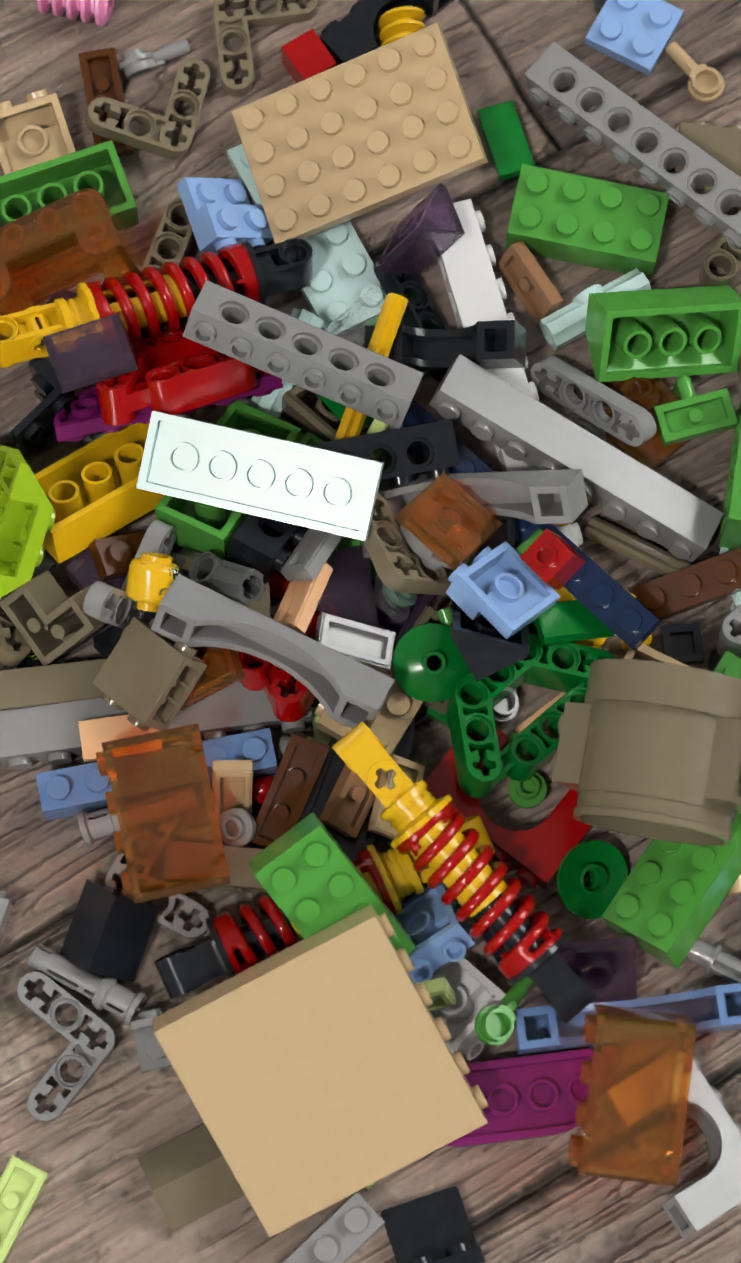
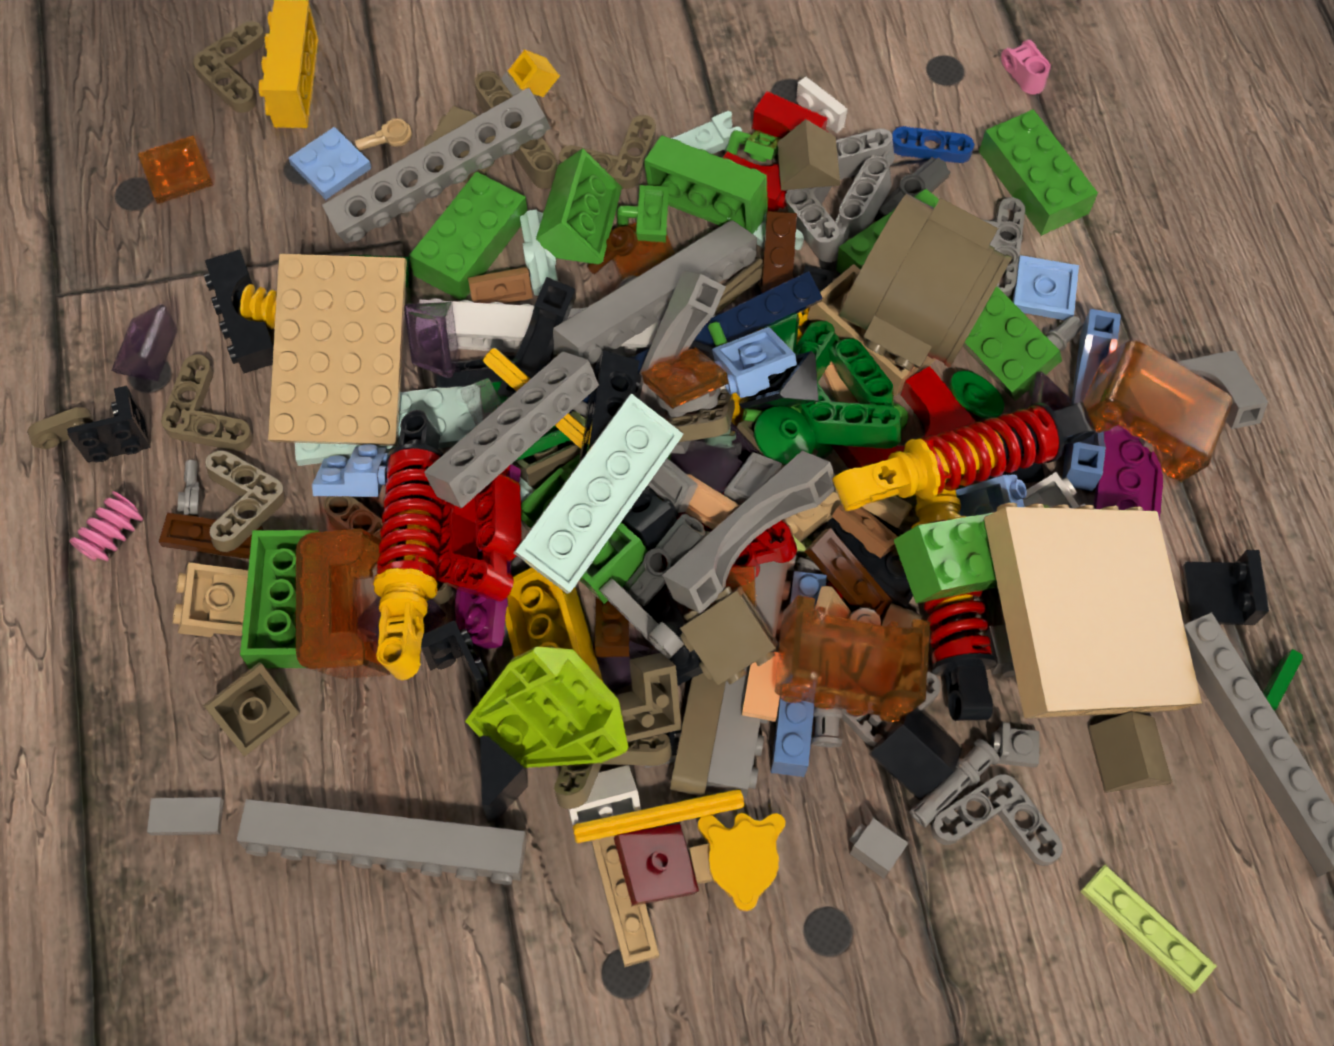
camera: 70 degrees left, 10 degrees down
clear purple slope [43,313,138,393] -> none
yellow head [125,552,180,612] -> none
red brick [281,28,337,83] -> none
bright green plate [474,976,534,1046] -> none
red brick [520,529,586,590] -> none
light grey beam [530,356,656,447] -> none

